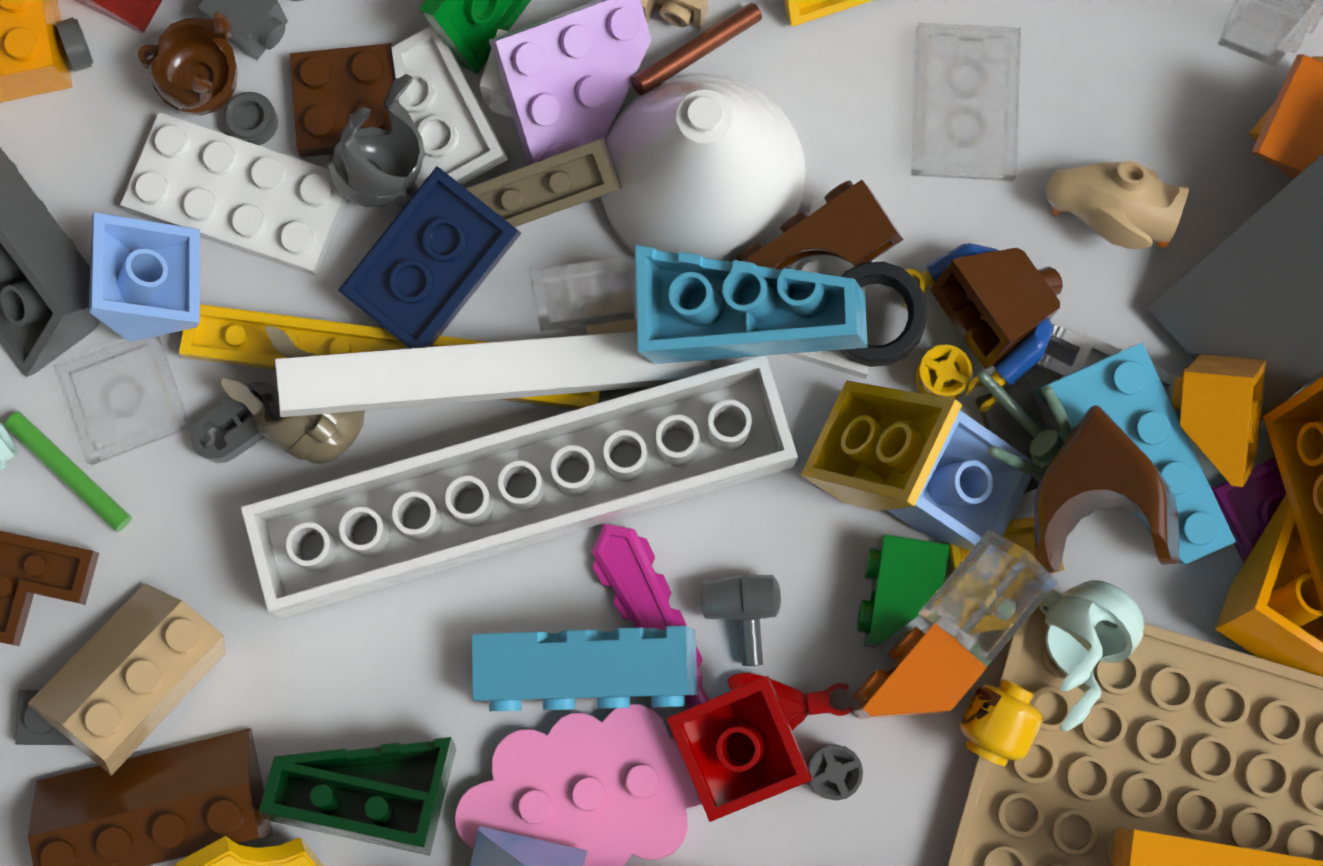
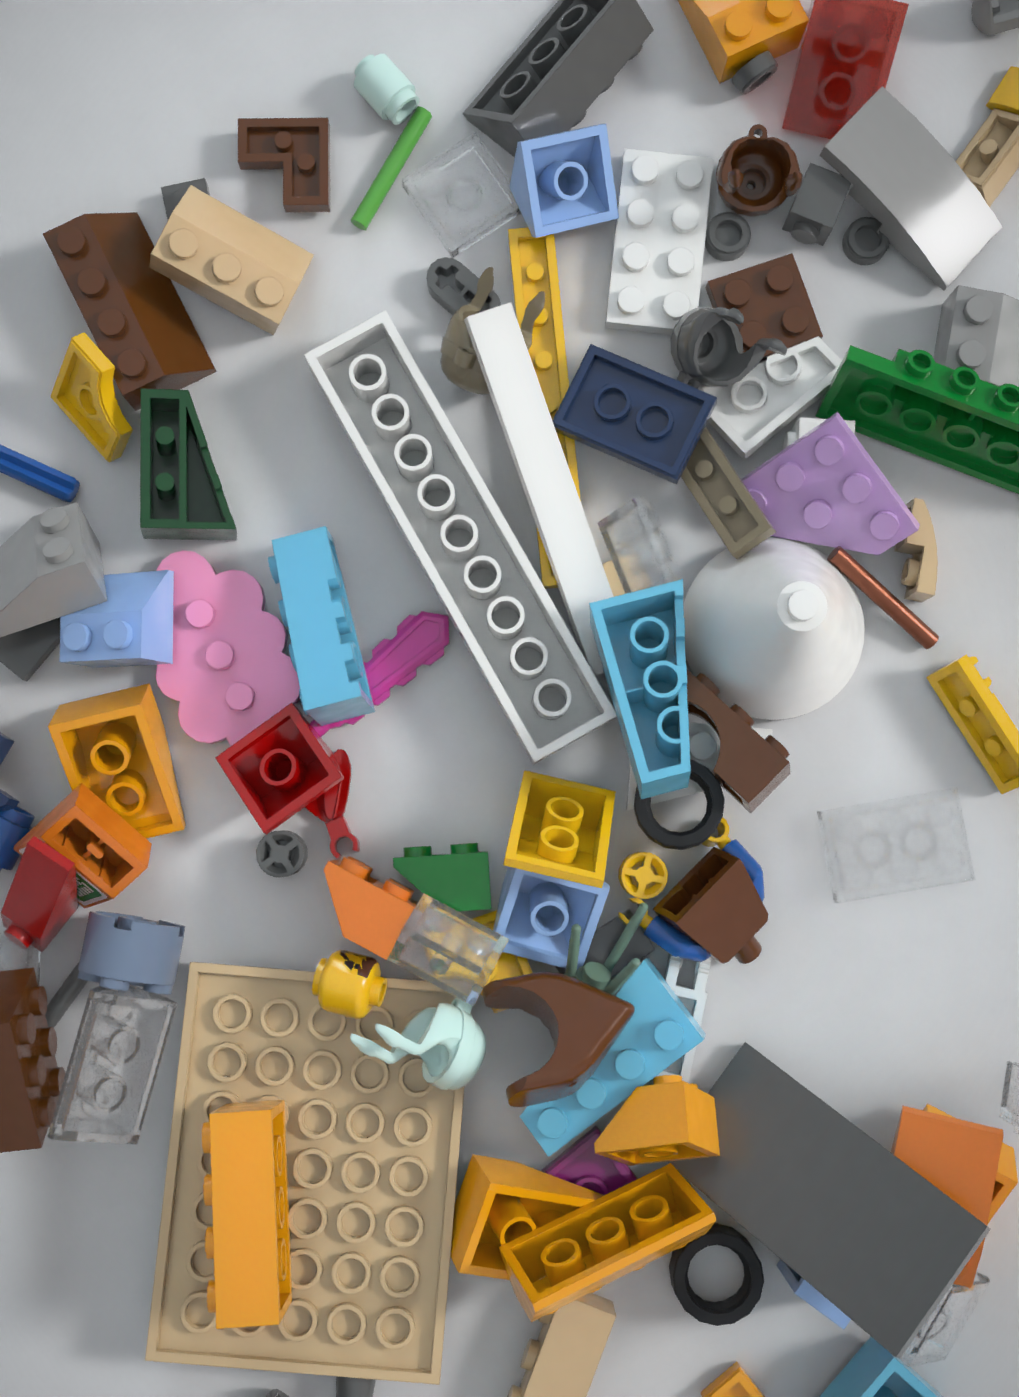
camera: 70 degrees right, 5 degrees up
dark grey piece [701,572,781,666] -> none
tan animal [1046,161,1189,249] -> none

